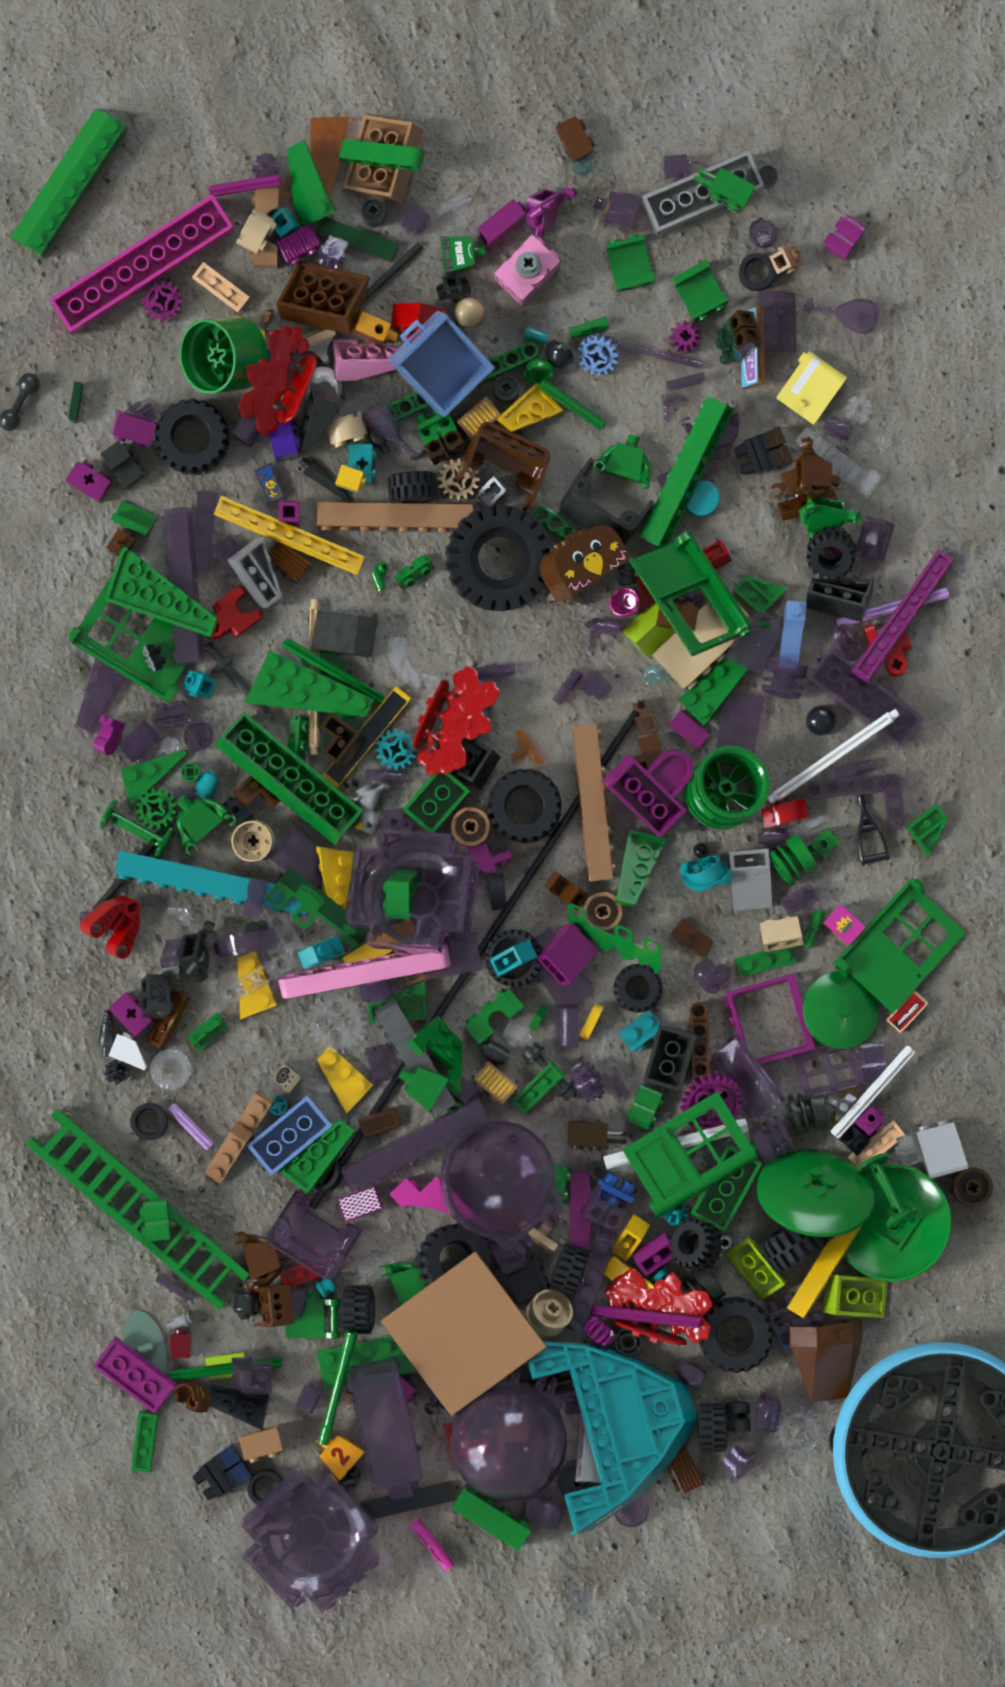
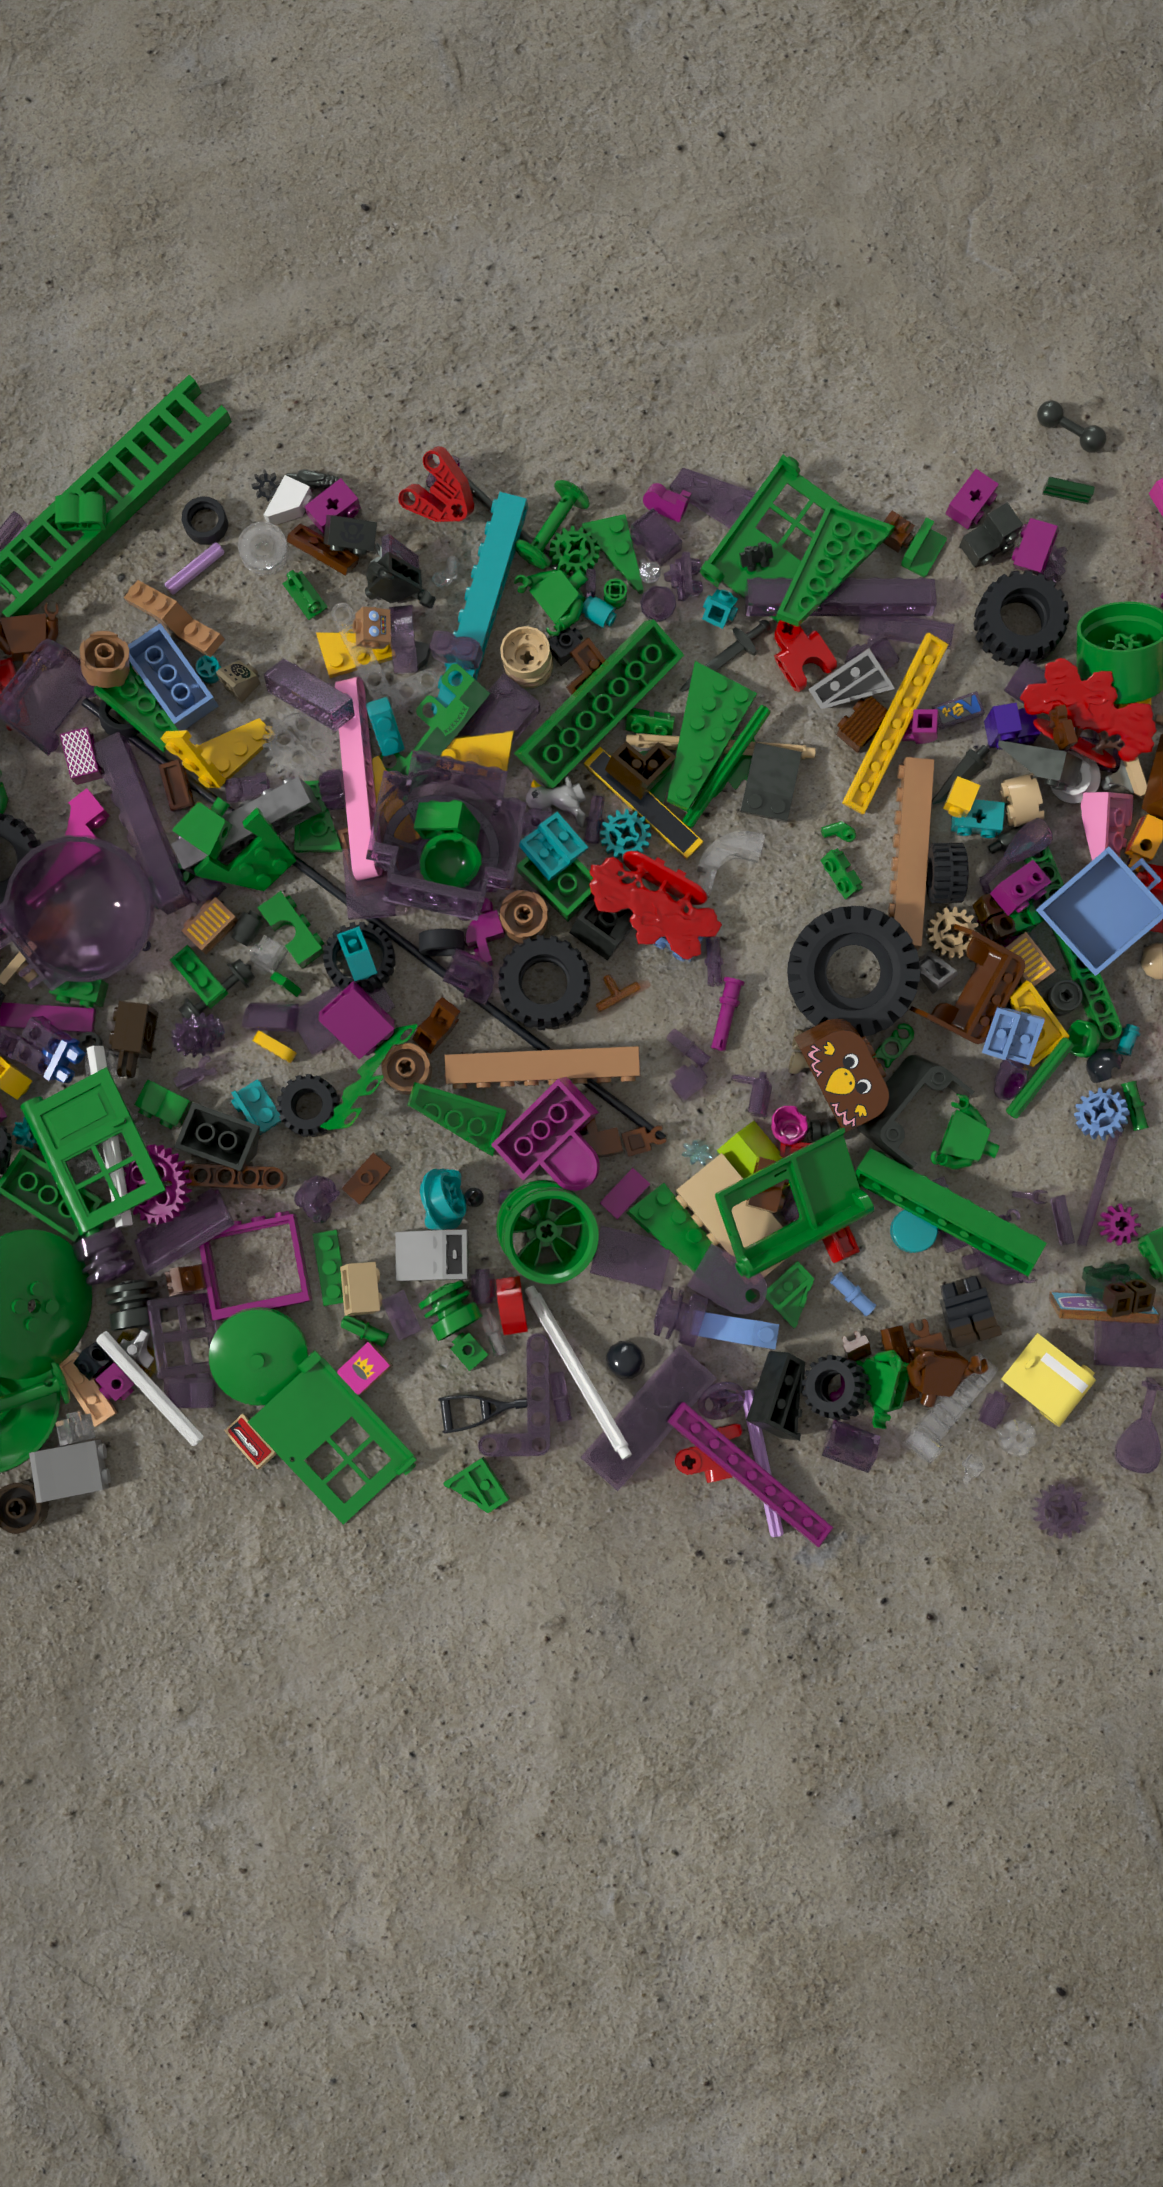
camera: 95 degrees right, 5 degrees down
none -> medium nougat brick [80,631,130,688]
none -> yellow wing [160,730,226,788]
none -> reddish brown brick [165,1264,207,1297]
none -> clear purple brick [264,658,355,732]
none -> medium nougat head [353,606,391,649]
none -> green cylinder [420,833,482,891]
none -> clear purple brick [442,948,494,1005]
none -> teal slope [518,812,588,881]
none -> magenta pin [711,977,745,1051]
none -> medium blue pin [830,1271,876,1317]
none -> reddish brown tile [842,1331,872,1362]
none -> medium blue slope [982,1007,1045,1065]
none -> magenta brick [990,860,1051,916]
none -> clear purple rock [994,1058,1030,1100]
none -> clear purple gear [1032,1483,1089,1539]
none -> reddish brown plate [1050,704,1078,751]

